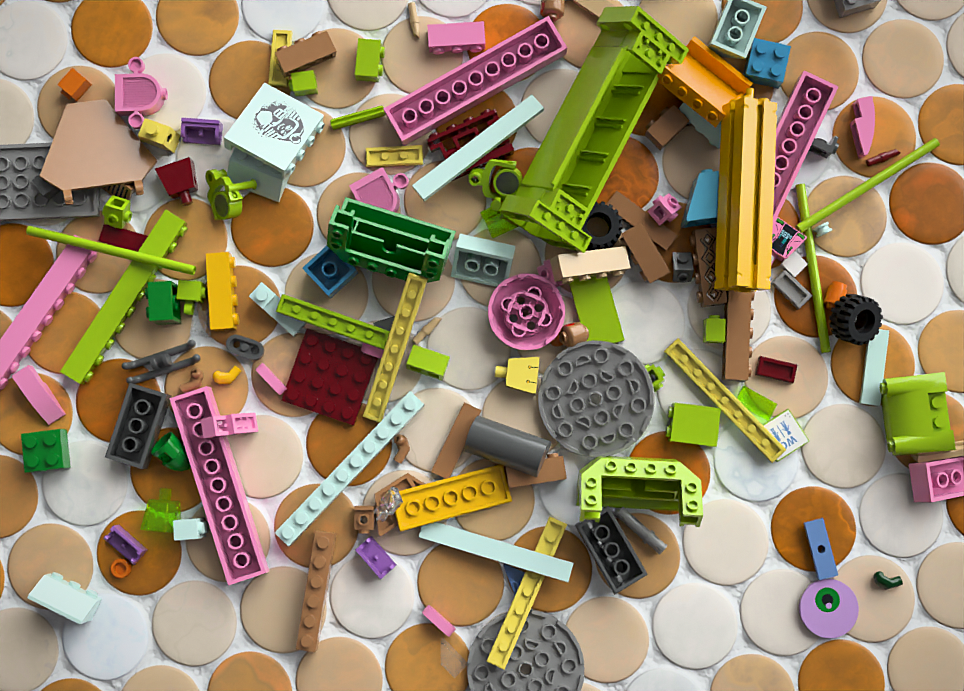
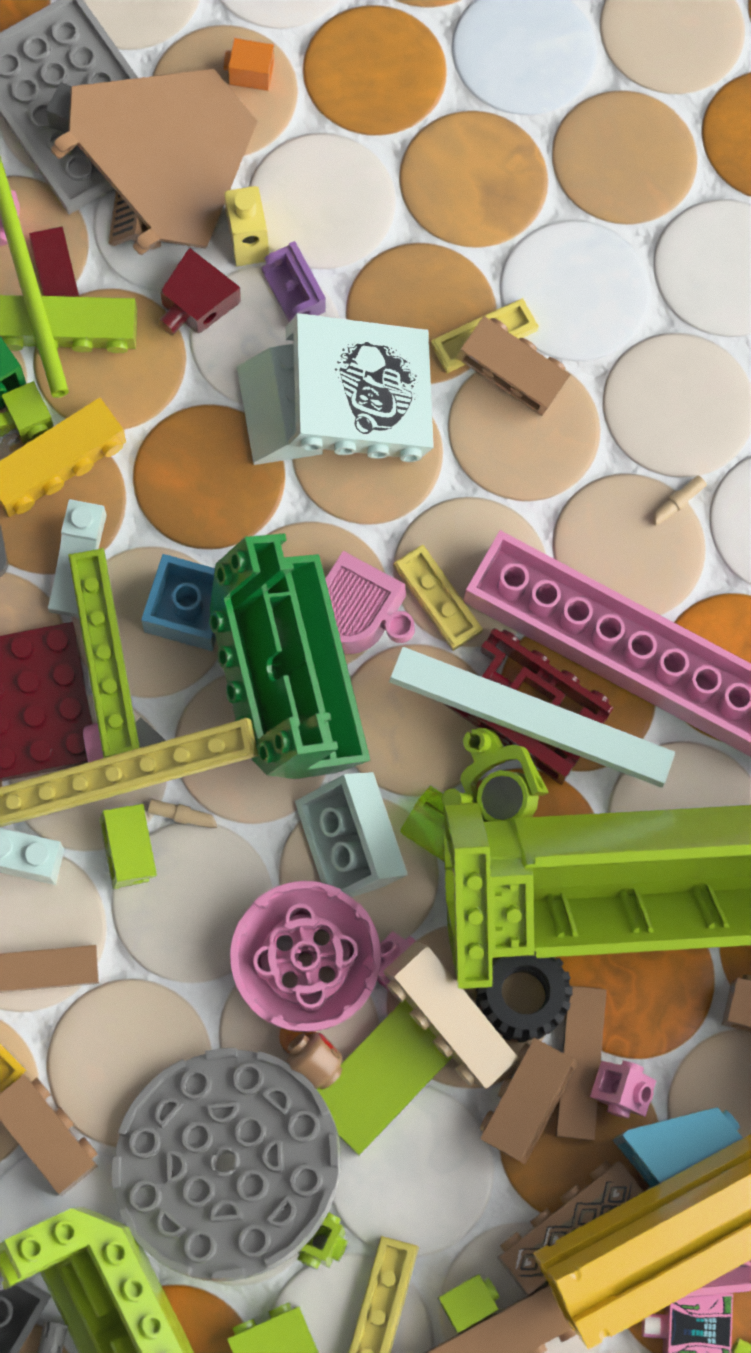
camera: 55 degrees right, 10 degrees down
lime brick [102,195,132,229] -> none
bright pink piece [115,57,168,129] -> none
lime piece [205,169,257,220] -> none
lime brick [289,70,318,97] -> none
lime axle [330,105,385,130] -> none
lime brick [355,38,385,82] -> none
bright pink brick [427,21,485,55] -> none
dark grey brick [465,416,551,477] -> none
light yellow torso [495,357,540,395] -> none
dark grey bracket [672,252,694,283] -> none

